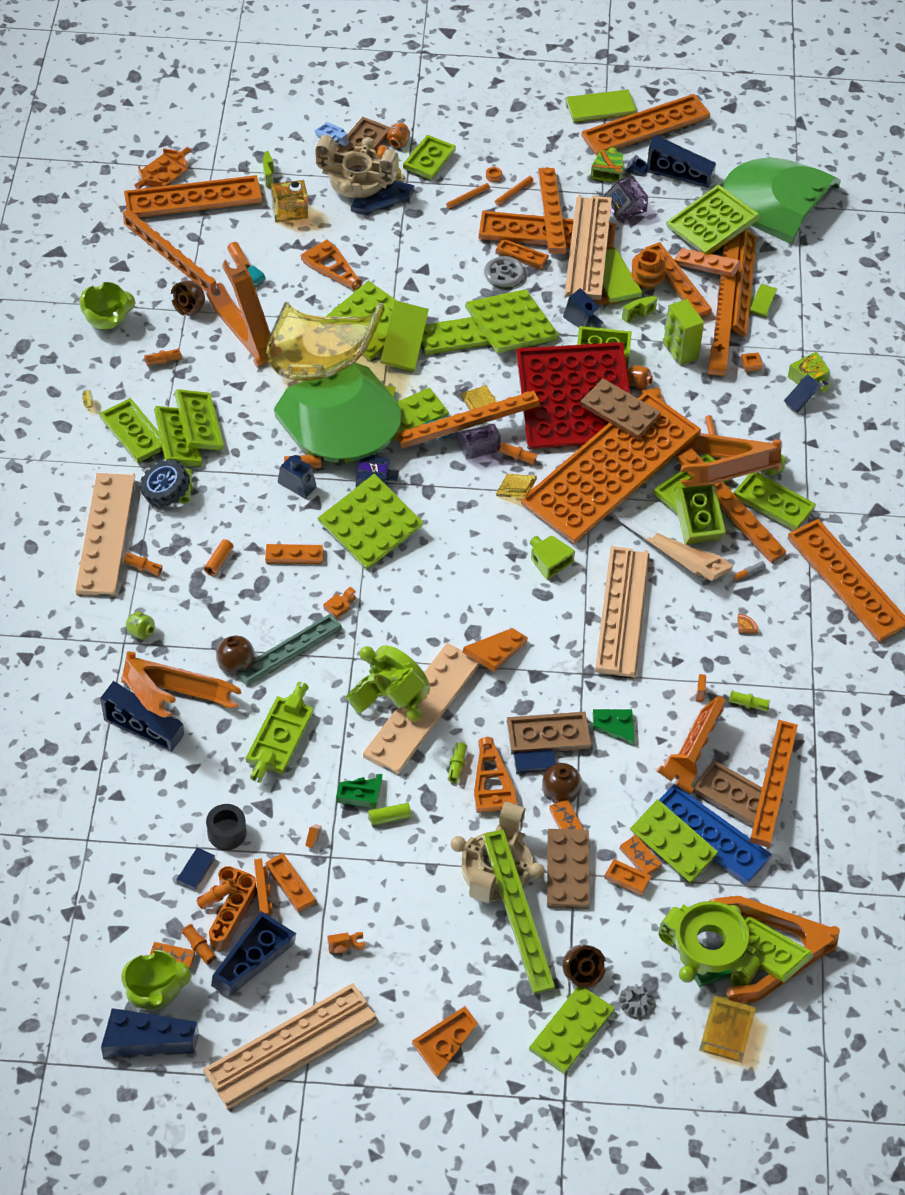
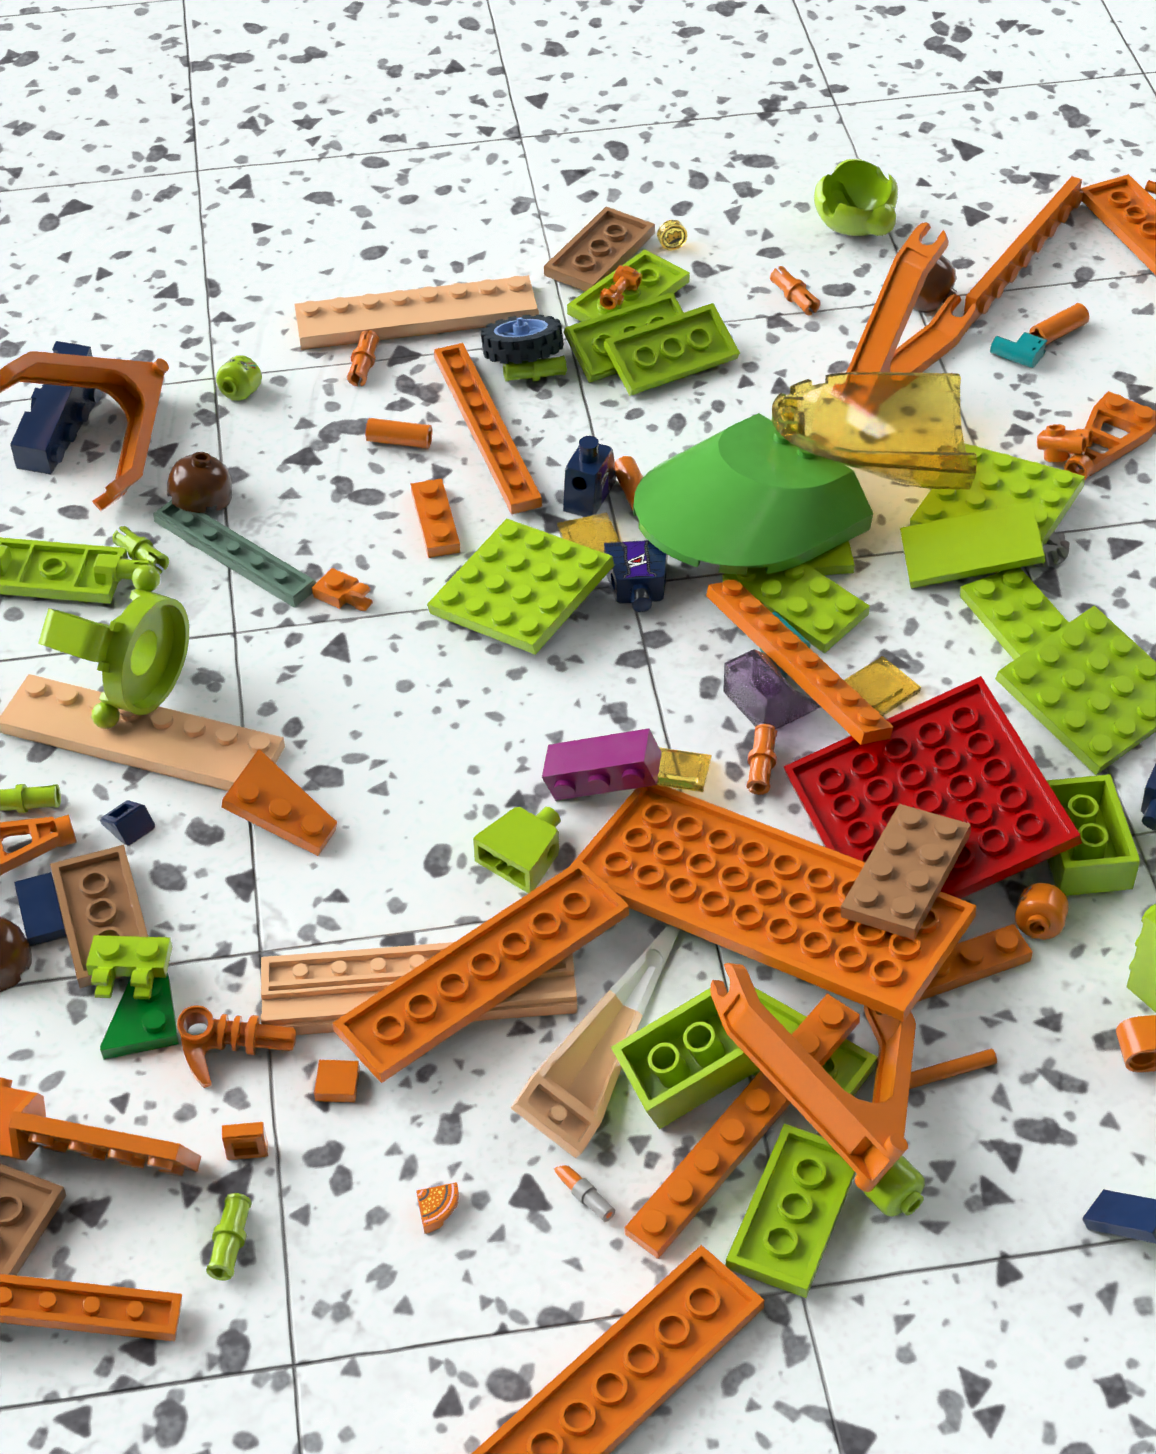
camera: 80 degrees right, 5 degrees down
none -> lime plate [86,935,173,999]
none -> dark blue slope [100,800,155,846]
none -> lime pin [112,526,169,574]
none -> orange piece [177,1005,296,1088]
none -> orange tile [314,1059,360,1103]
none -> orange plate [332,860,629,1083]
none -> orange plate [434,343,542,515]
none -> magenta brick [542,728,662,801]
none -> medium nougat plate [544,206,655,291]
none -> clear yellow piece [557,512,620,553]
none -> orange bar [600,265,642,310]
none -> orange plate [1037,424,1093,462]

